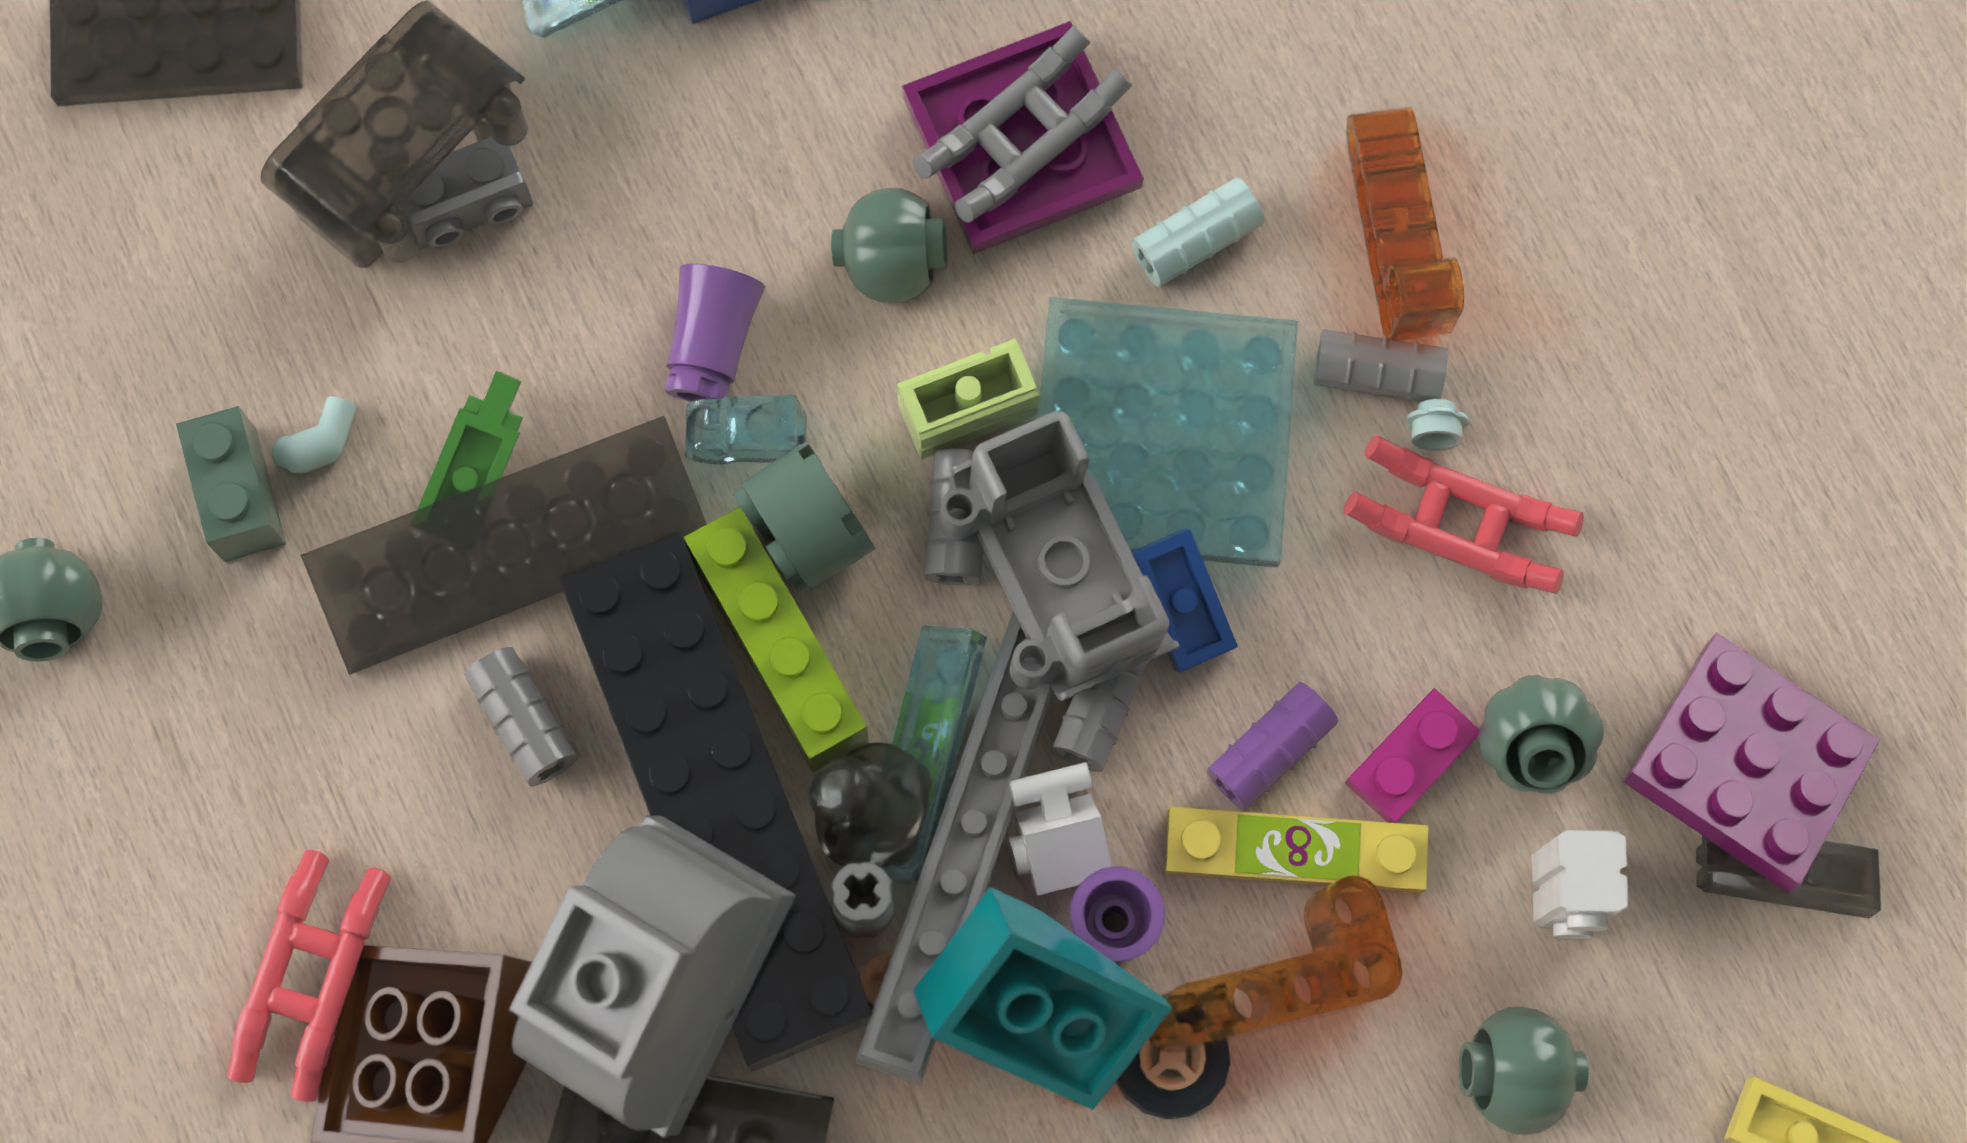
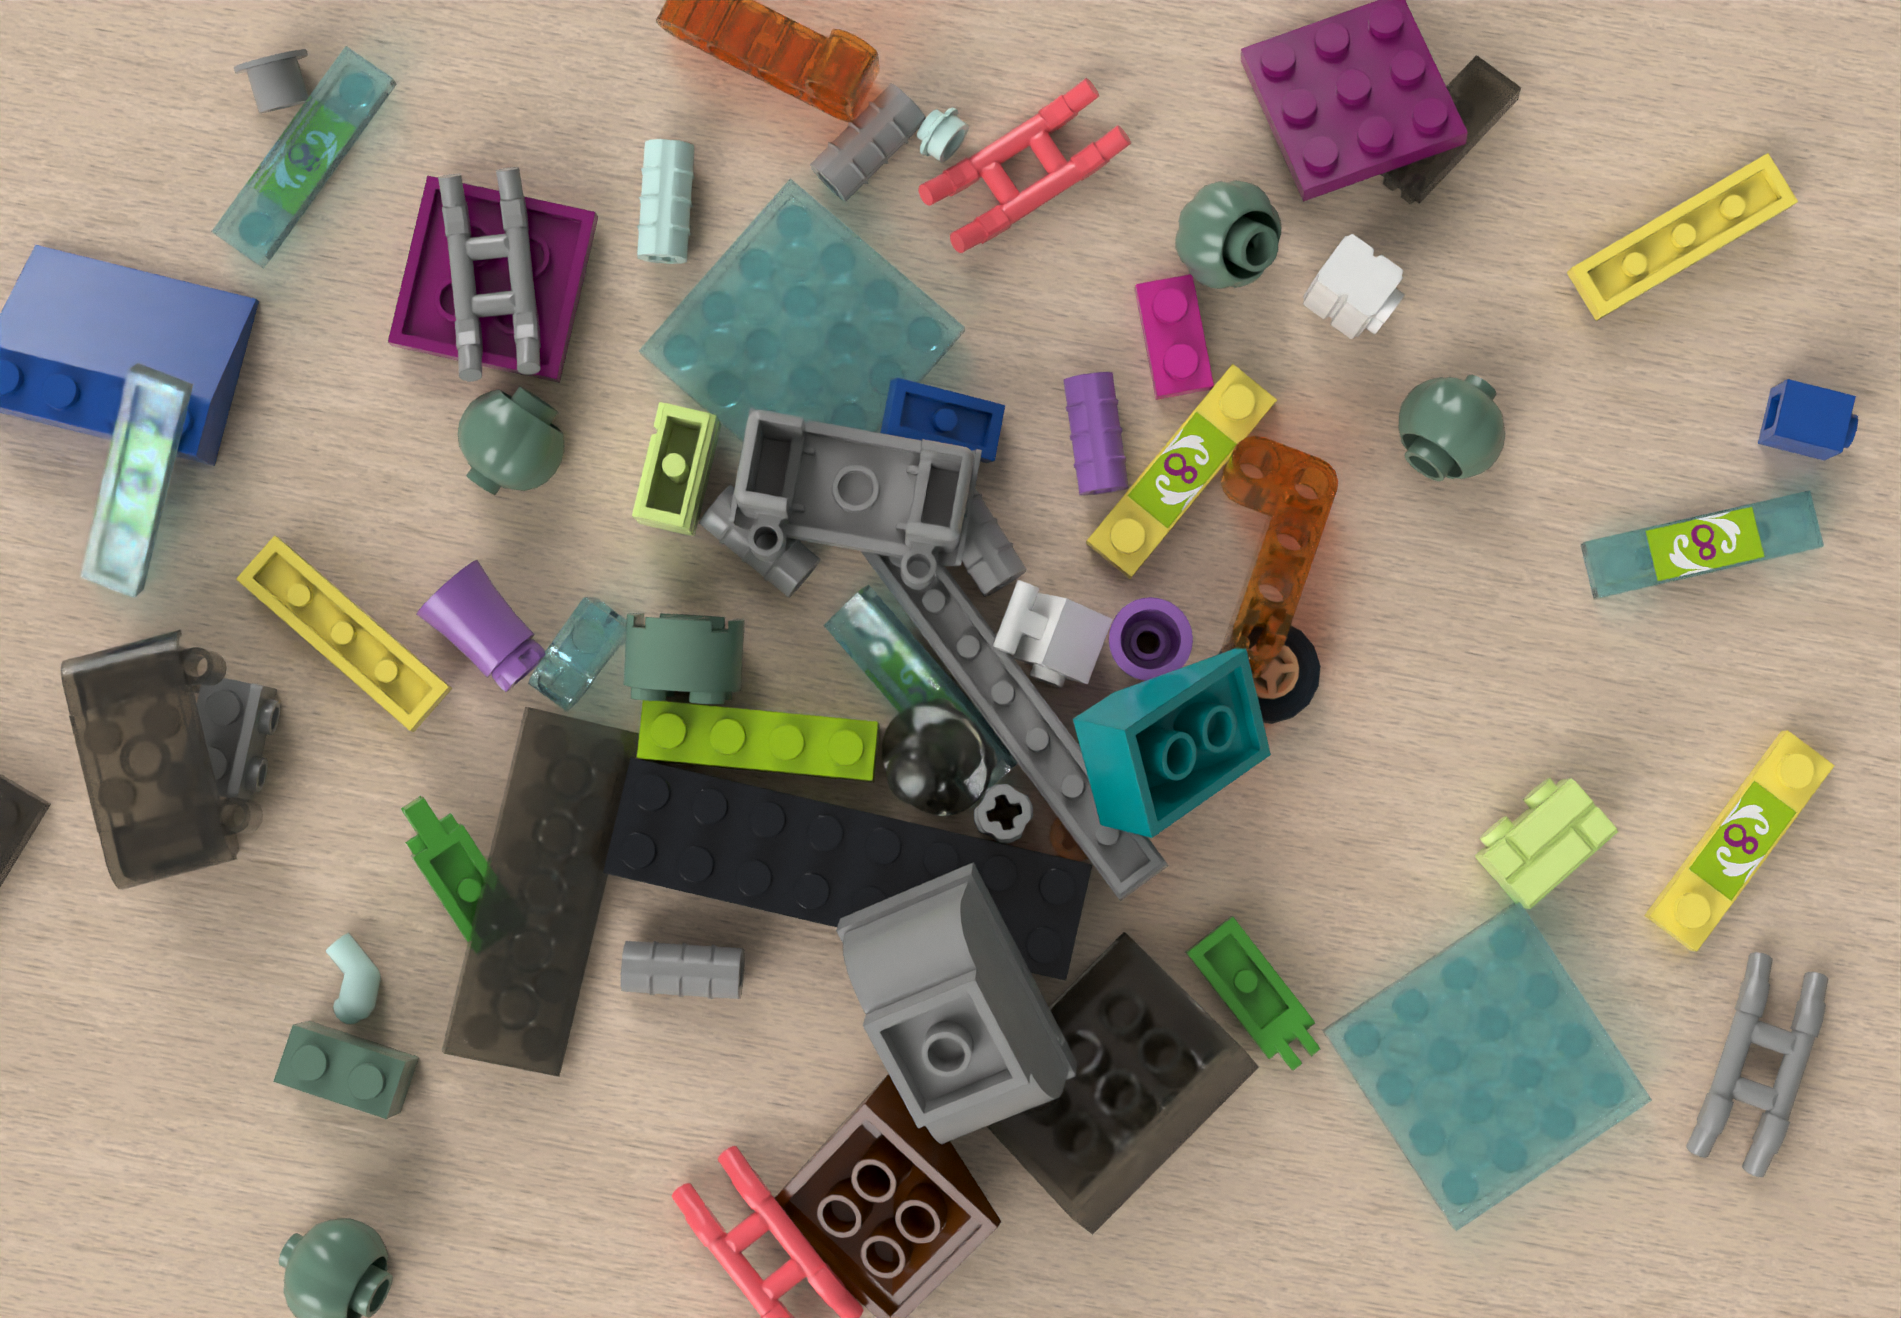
camera: 50 degrees left, 10 degrees up
none -> light yellow plate [236,535,453,732]

